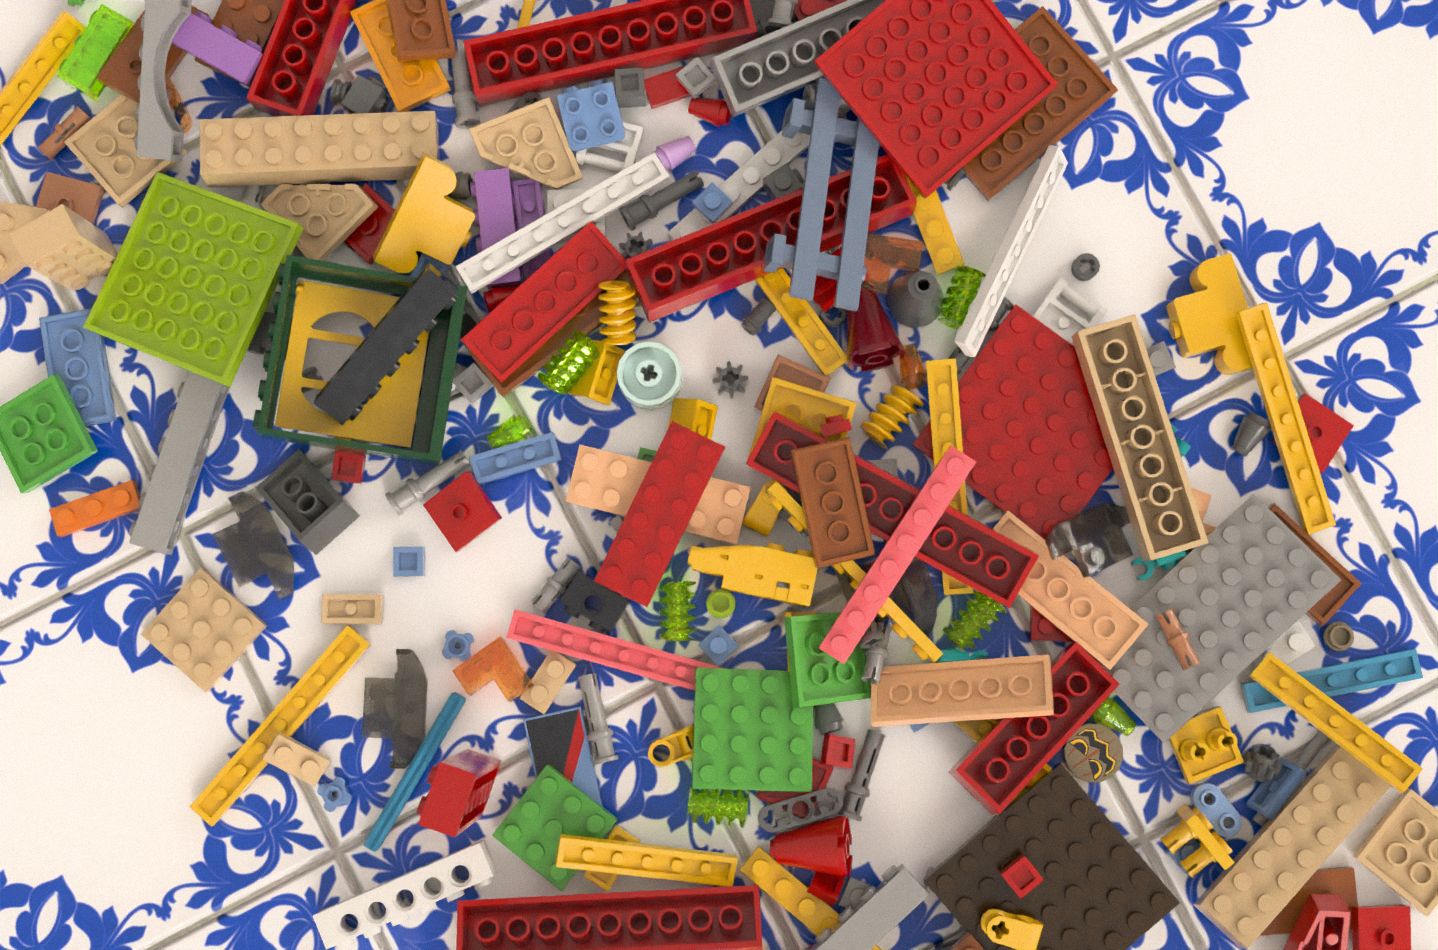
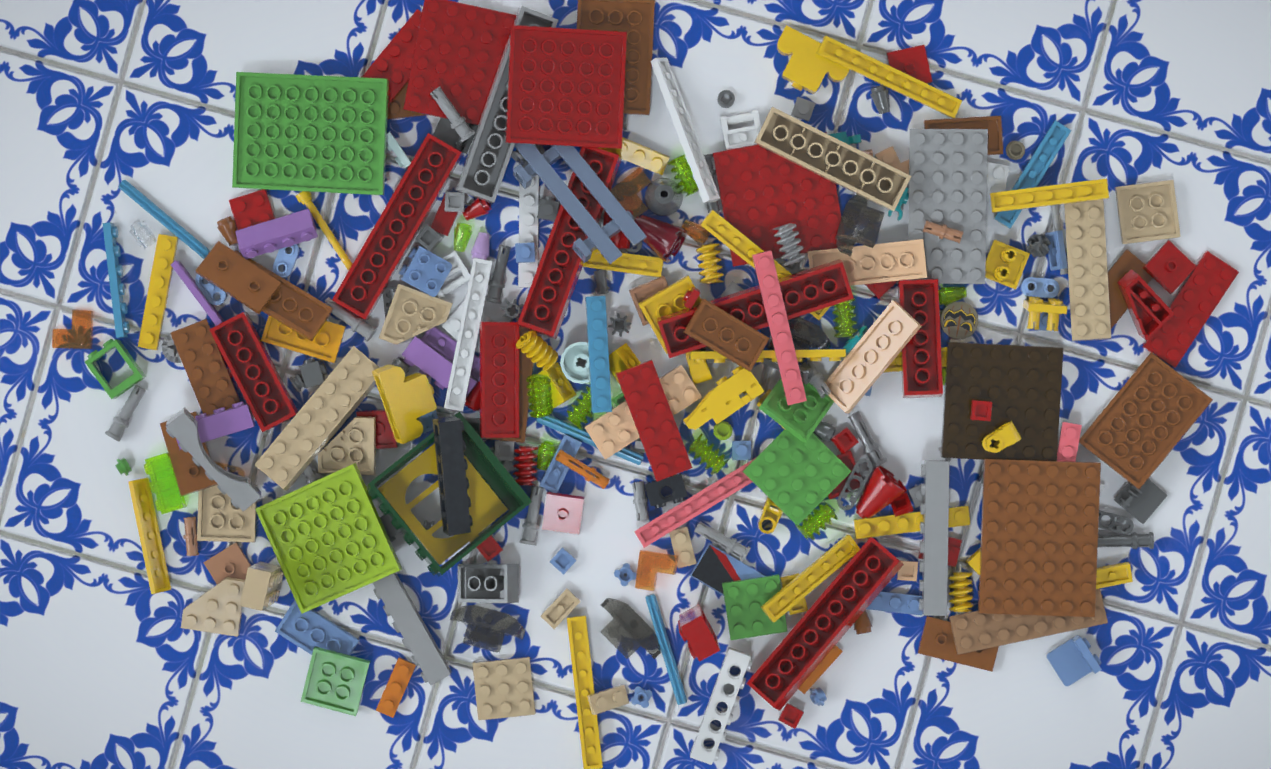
camera: 45 degrees left, 5 degrees up
none -> clear neon green cone [453,223,473,252]
none -> red piece [513,446,538,485]
none -> dark azure axle [536,412,644,465]
none -> orange pin [555,450,610,489]
none -> clear neon green piece [566,386,593,430]
none -> dark azure plate [585,296,612,413]
none -> light grey piece [772,223,806,266]

